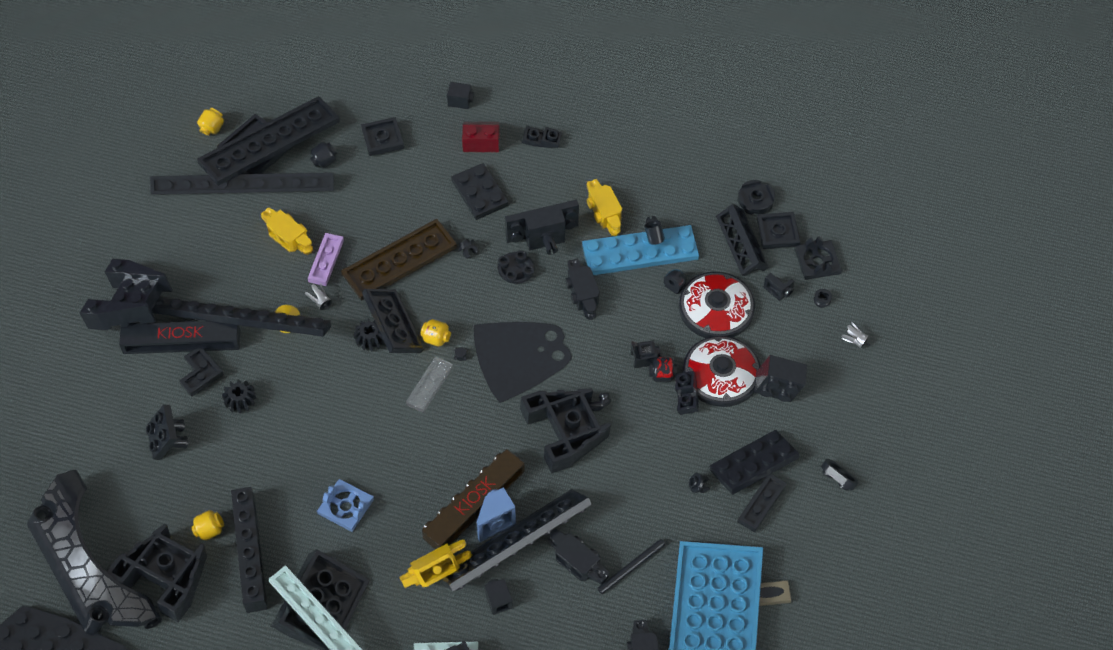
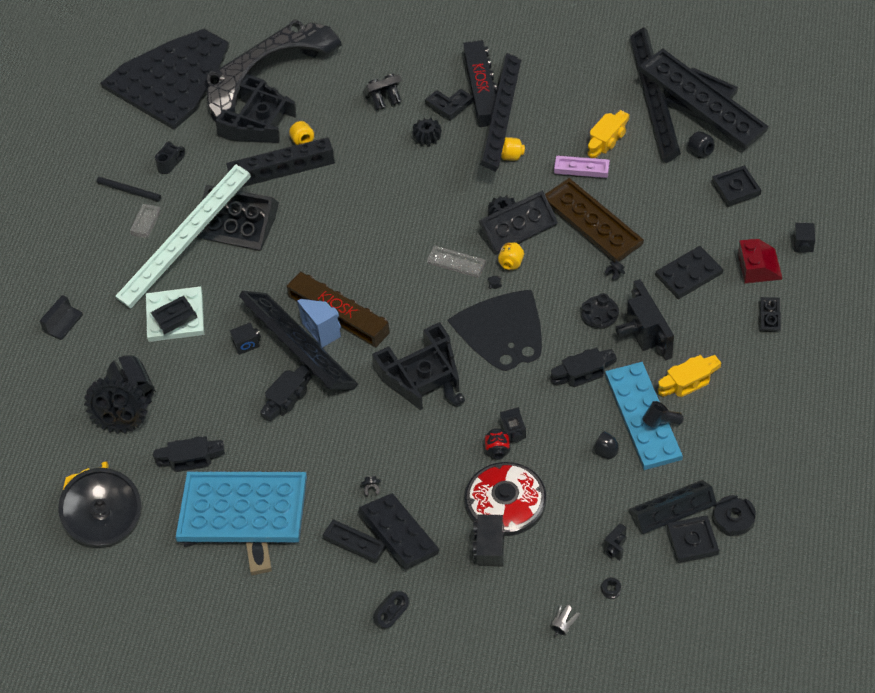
camera: 90 degrees right, 5 degrees down
black wedge [80,259,173,330] -> none
yellow head [197,108,224,136] -> none
flat silver piece [305,283,332,310] -> none
medium blue piece [317,479,374,532] -> none
yellow hinge [400,540,472,588] -> none
black piece [597,539,665,594] -> none
black slope [675,371,699,415] -> none
dish [679,272,755,338] -> none
black piece [795,236,842,280] -> none

